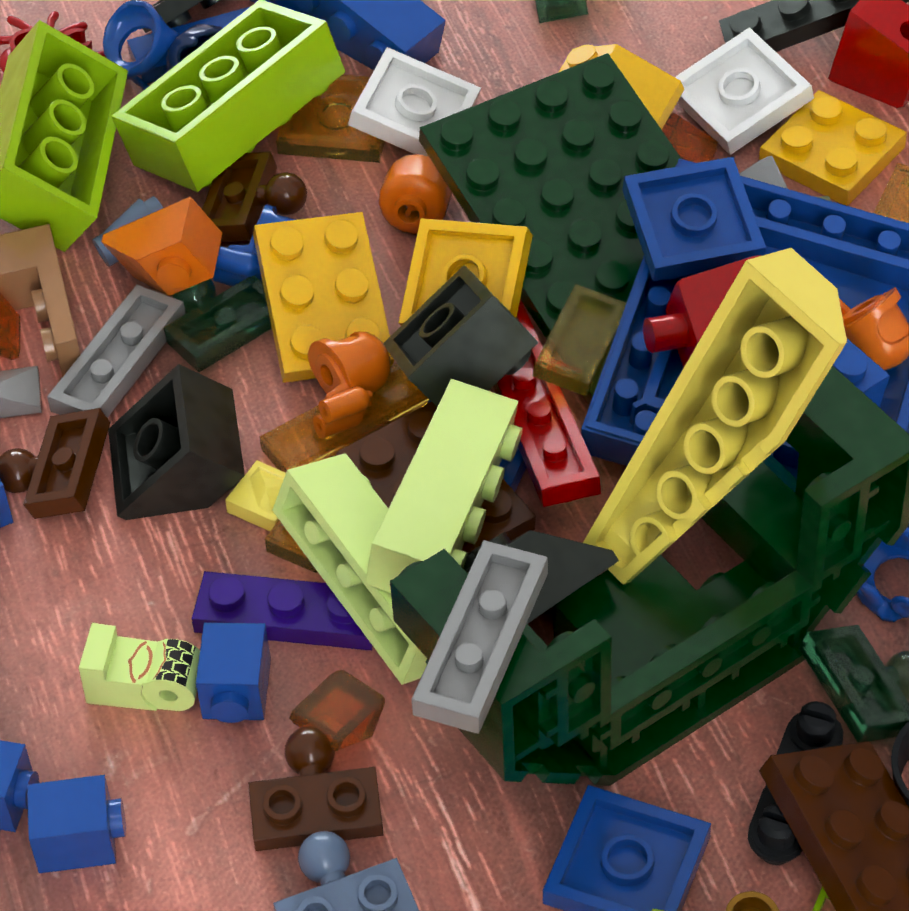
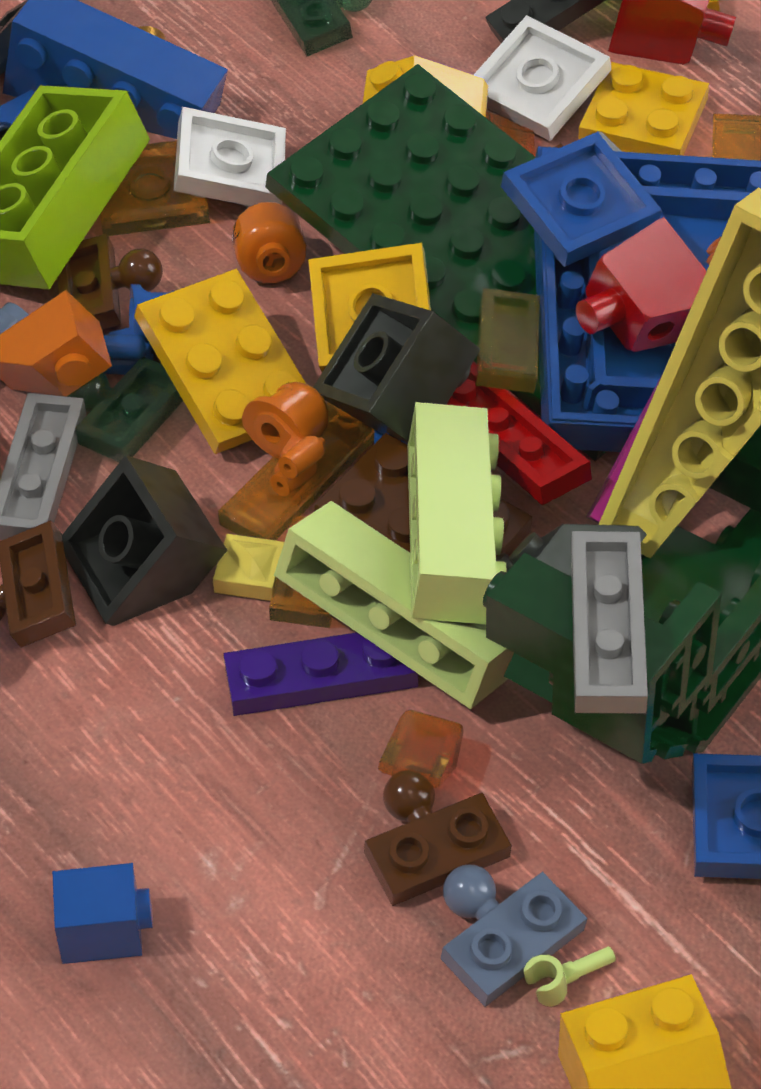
camera: 20 degrees left, 0 degrees up
blue brick [27,775,126,874] -> none
yellowish green leg [79,623,200,711] -> none
blue brick [196,622,271,723] -> none

